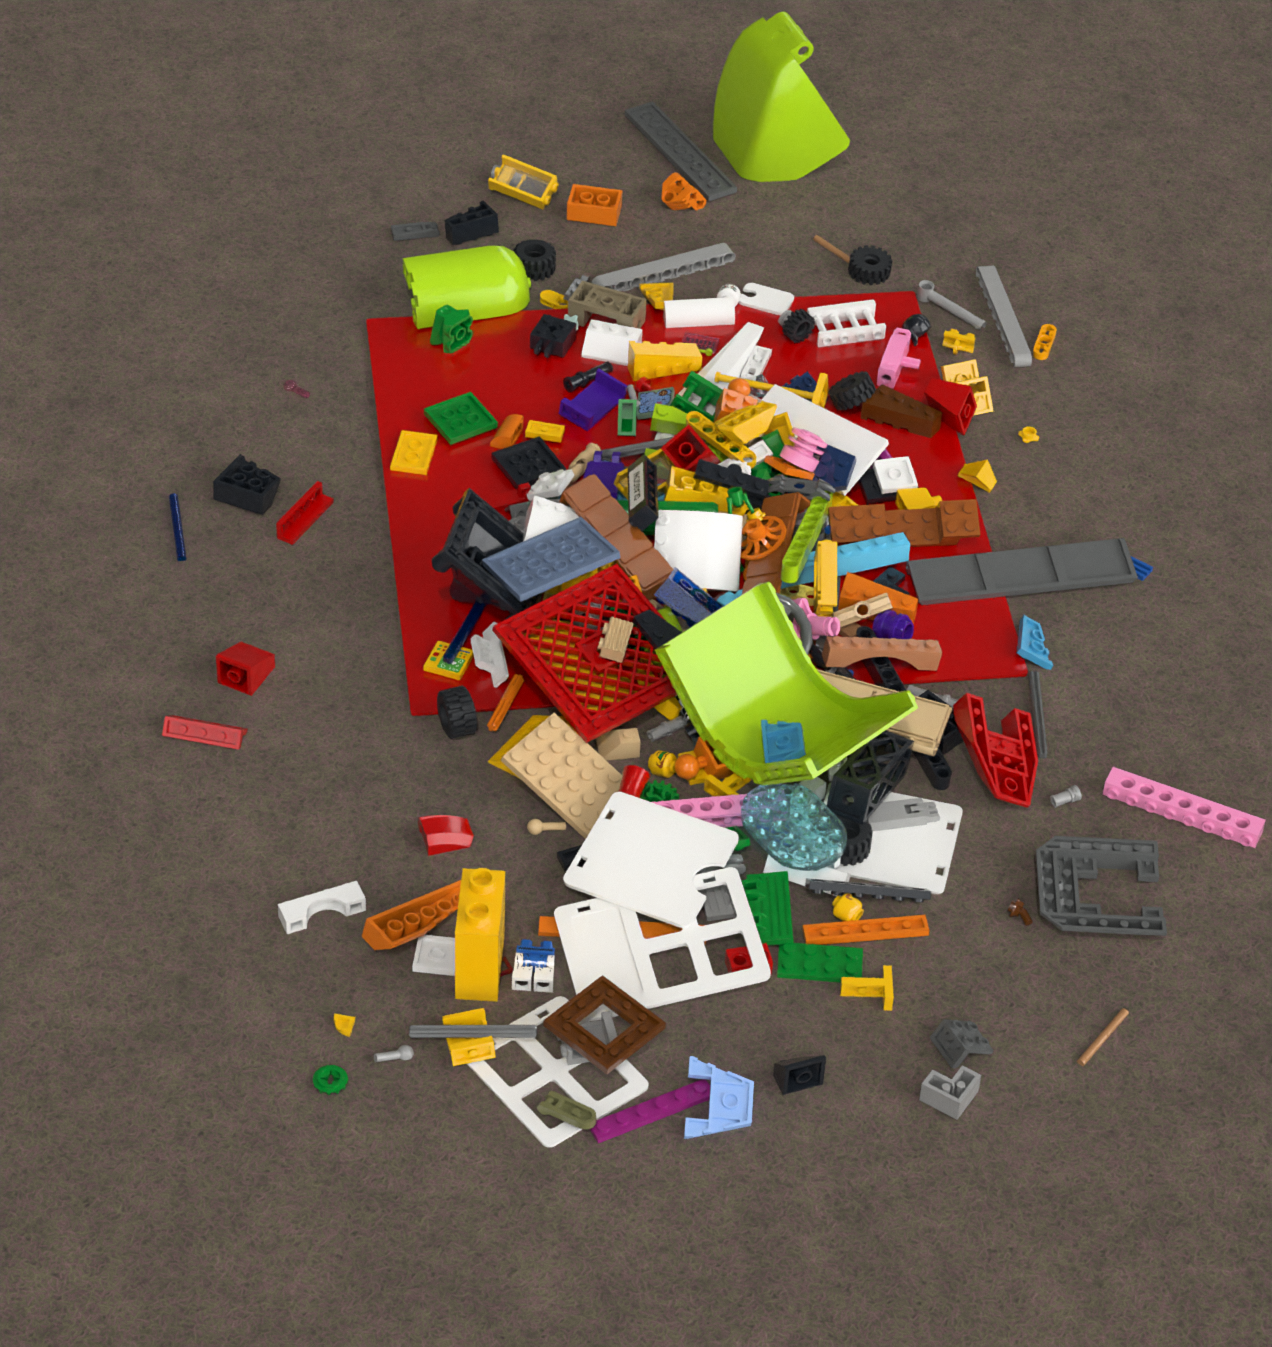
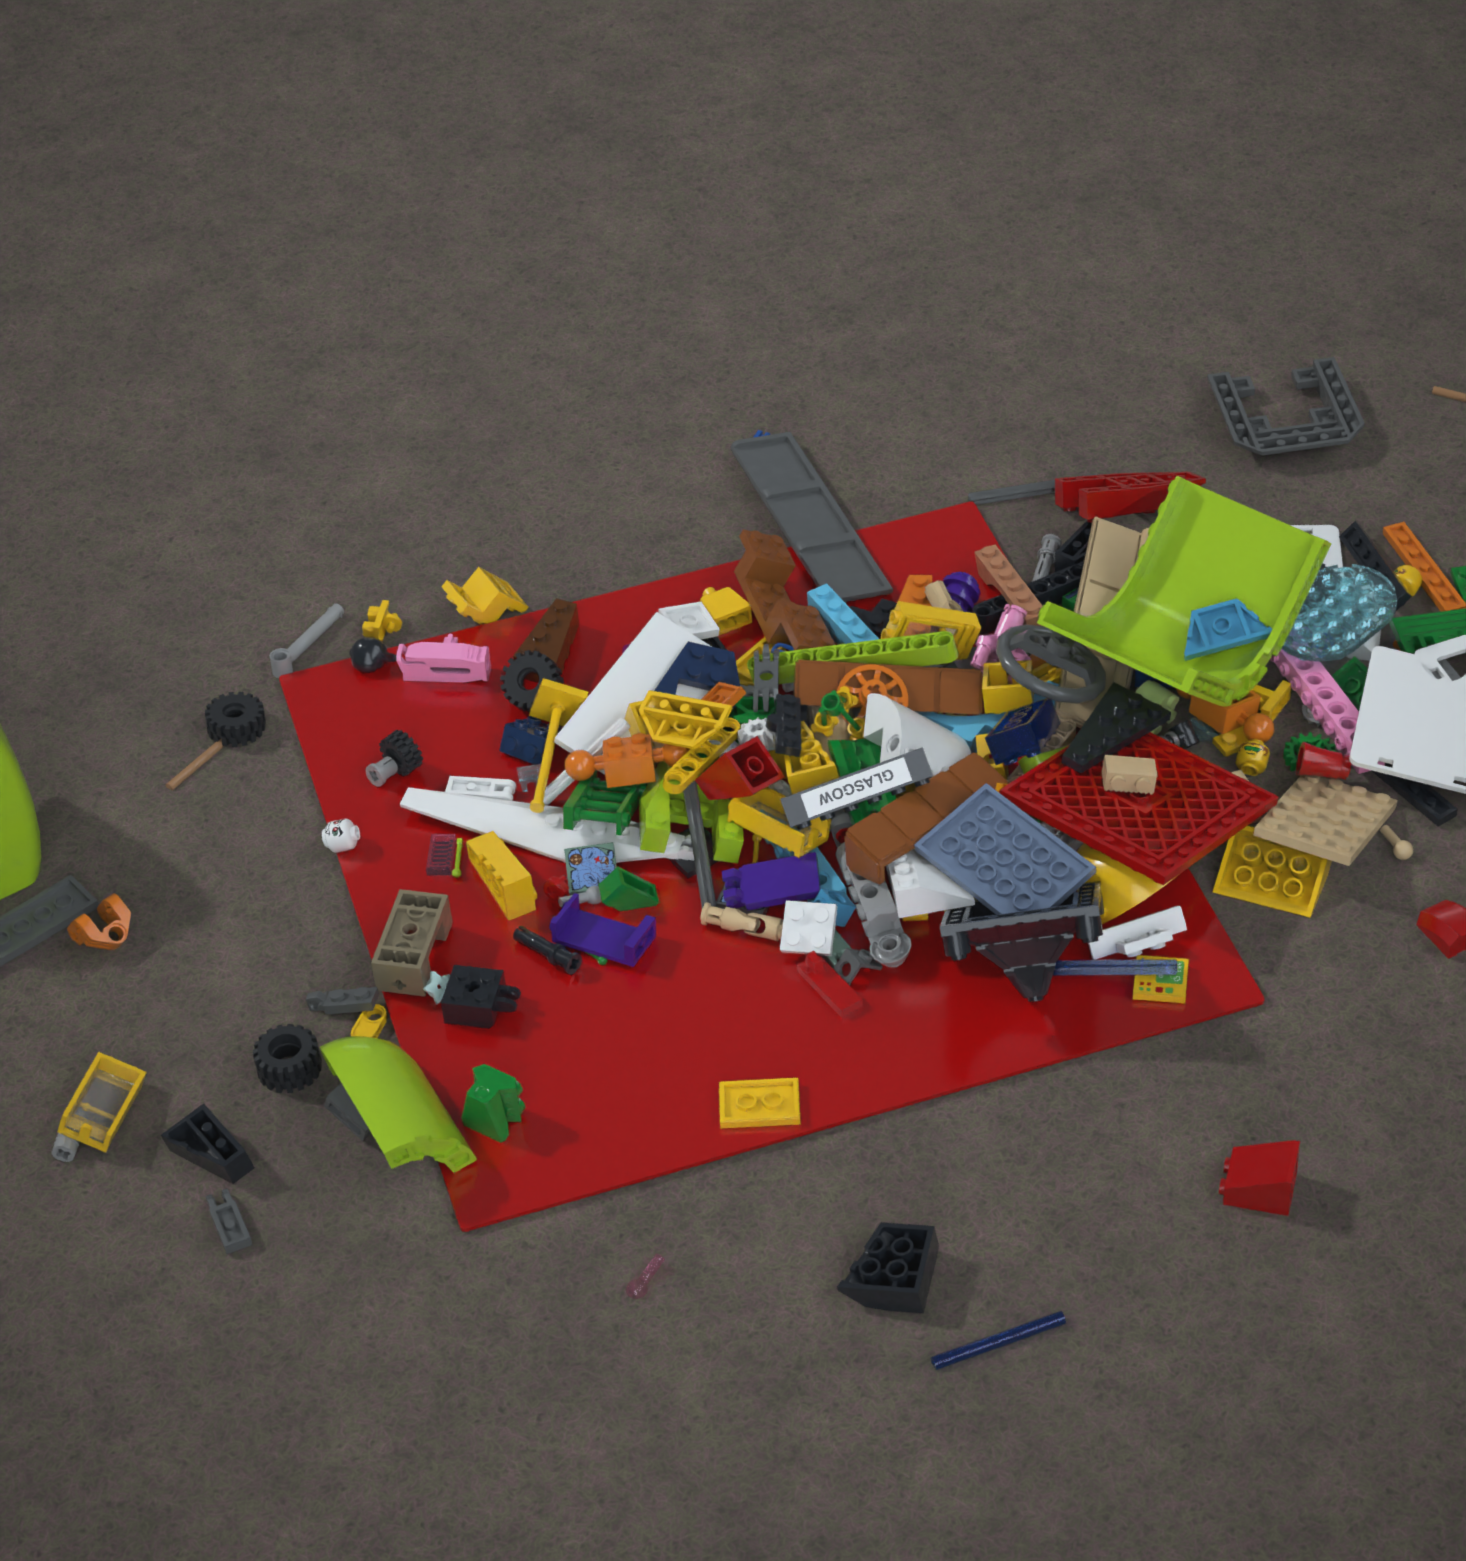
camera: 95 degrees left, 0 degrees up
fence [162,715,248,750] -> none
red fence [276,481,334,545] -> none
green plate [424,392,498,445] -> none
black tyre [437,685,477,739] -> none
orange axle [487,674,524,731] -> none
orange brick [490,414,524,449] -> none
black plate [491,436,566,489] -> none
yellow plate [525,420,565,443] -> none
orange brick [567,184,623,226] -> none
white slope [582,319,642,366] -> none
light grey beam [592,243,736,291] -> none
yellow wing [639,283,674,310] -> none
white brick [663,297,735,328] -> none
white piece [738,283,794,315] -> none
bright pink wheel [780,427,828,472] -> none
white fence [807,300,886,347] -> none
red slope [924,378,977,435] -> none
yellow slope [958,459,997,493] -> none
light grey beam [976,265,1032,368] -> none
reddish brown plate [1007,898,1033,926] -> none
dark azure wing [1017,615,1053,670] -> none
yellow plate [1018,427,1039,443] -> none
light orange beam [1033,324,1057,360] -> none
light grey pin [1050,785,1082,808] -> none
bright pink brick [1103,767,1266,848] -> none

